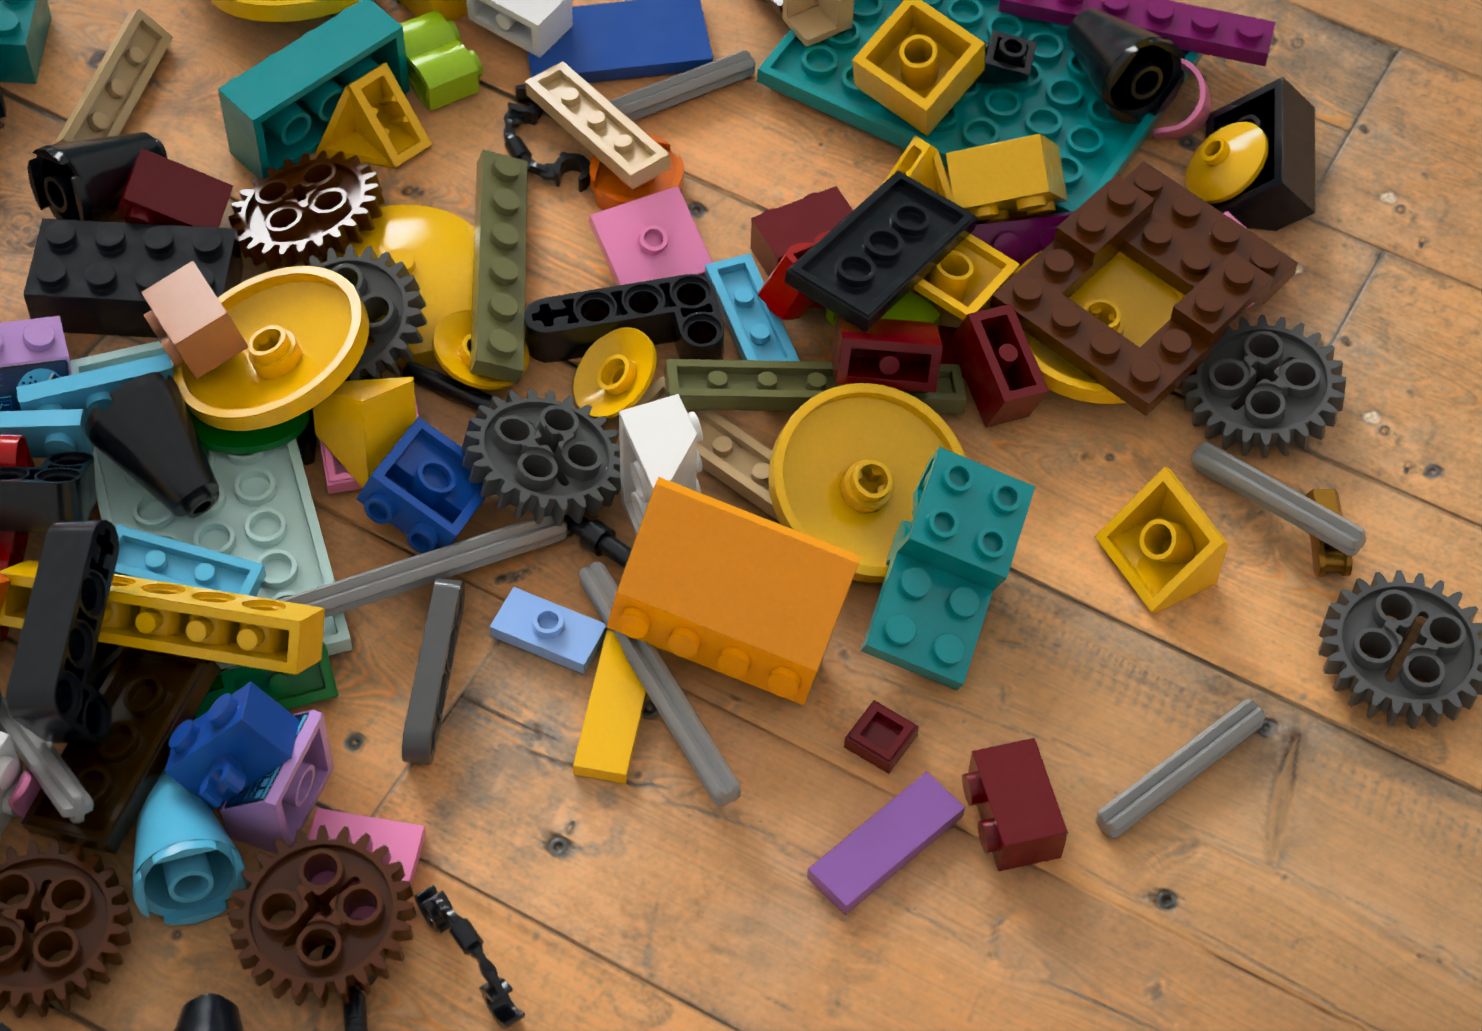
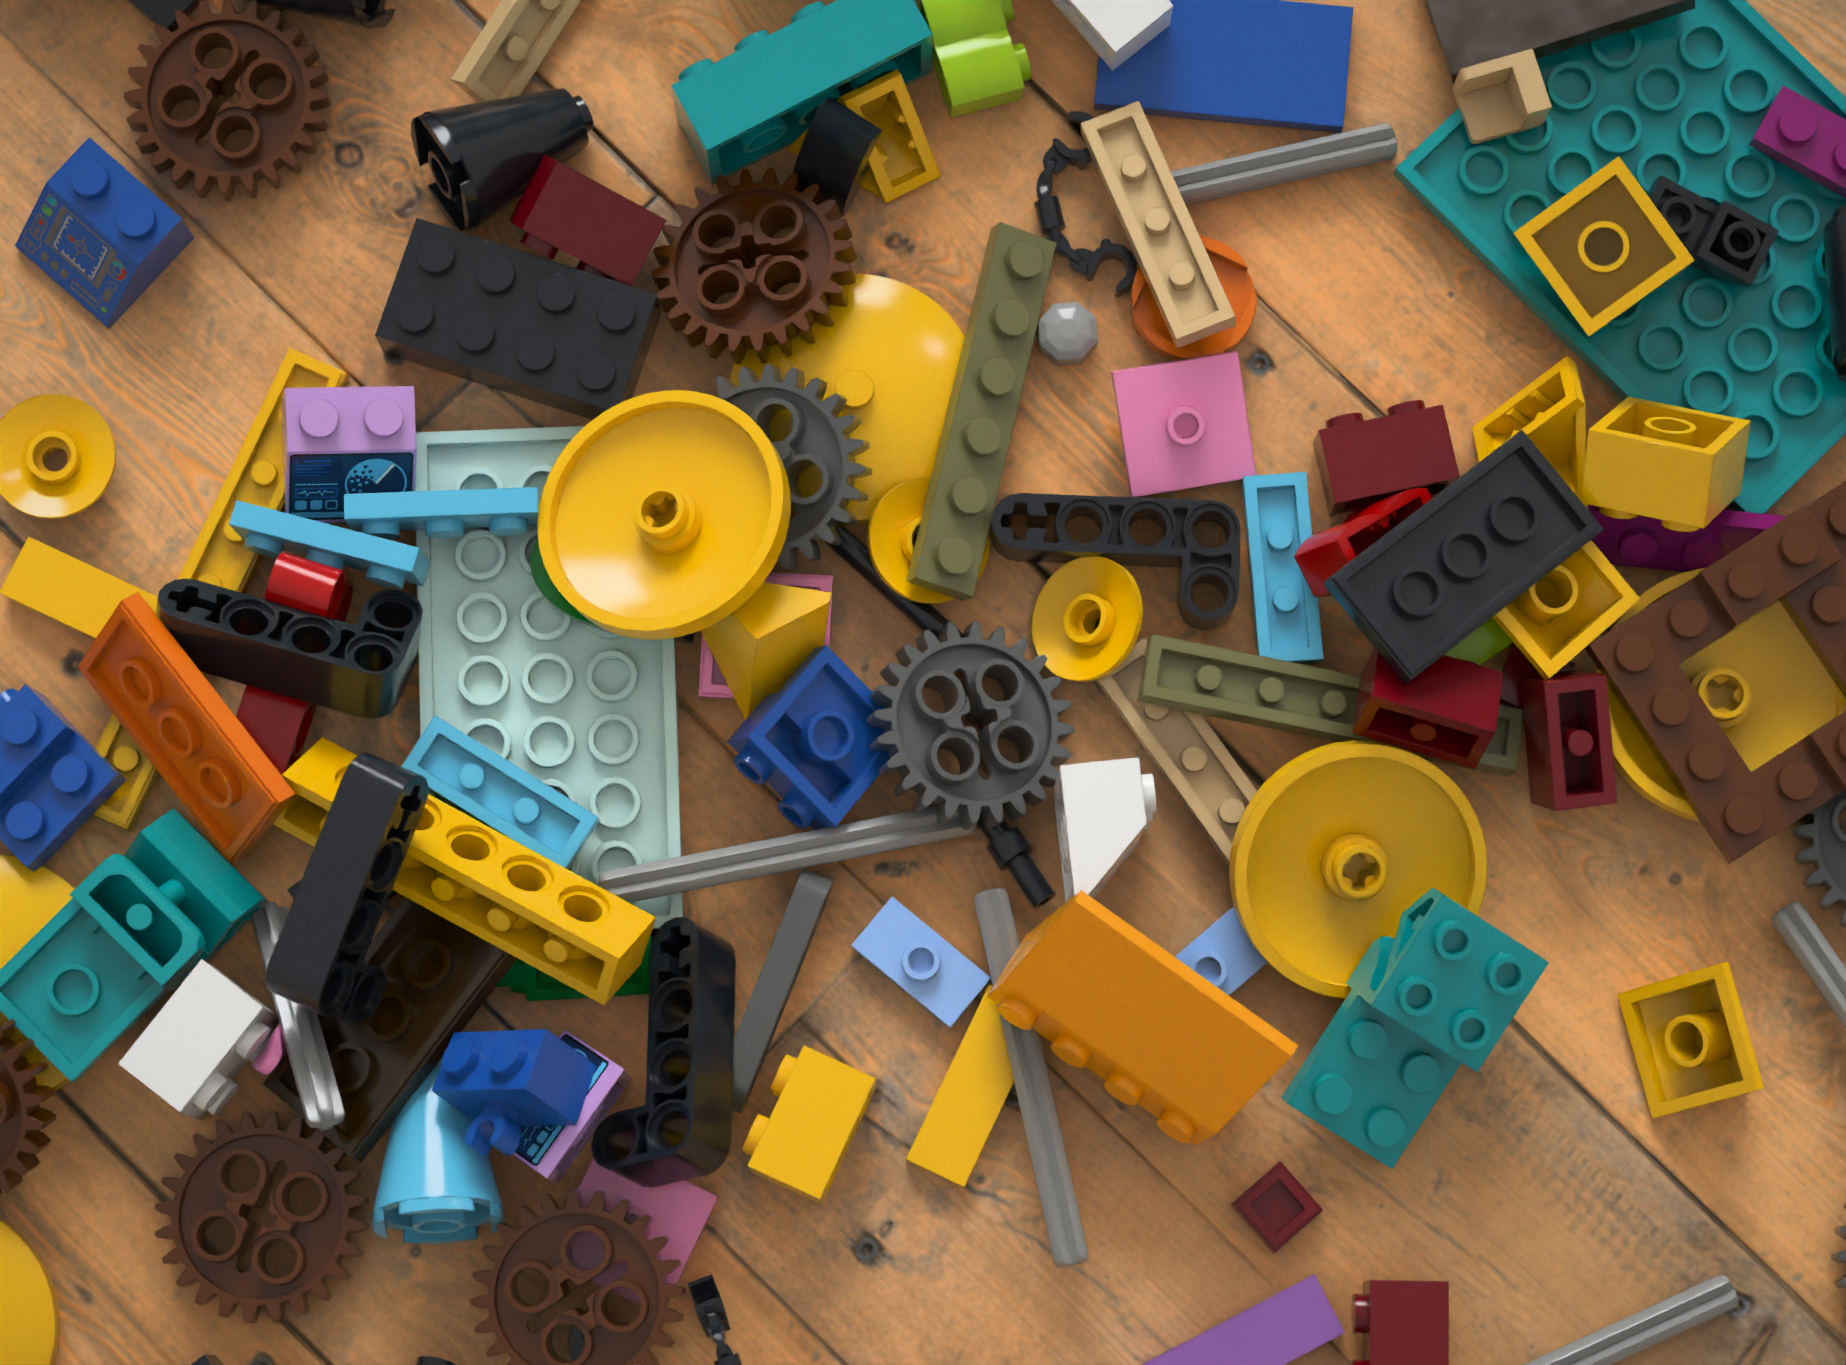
camera: 15 degrees right, 25 degrees up
black cone [84,372,219,518] -> none
brick [141,261,249,379] -> none
none -> black beam [591,917,736,1187]
none -> yellow brick [742,1045,876,1205]
none -> black slope [793,96,882,218]
none -> light grey tile [1037,302,1098,366]

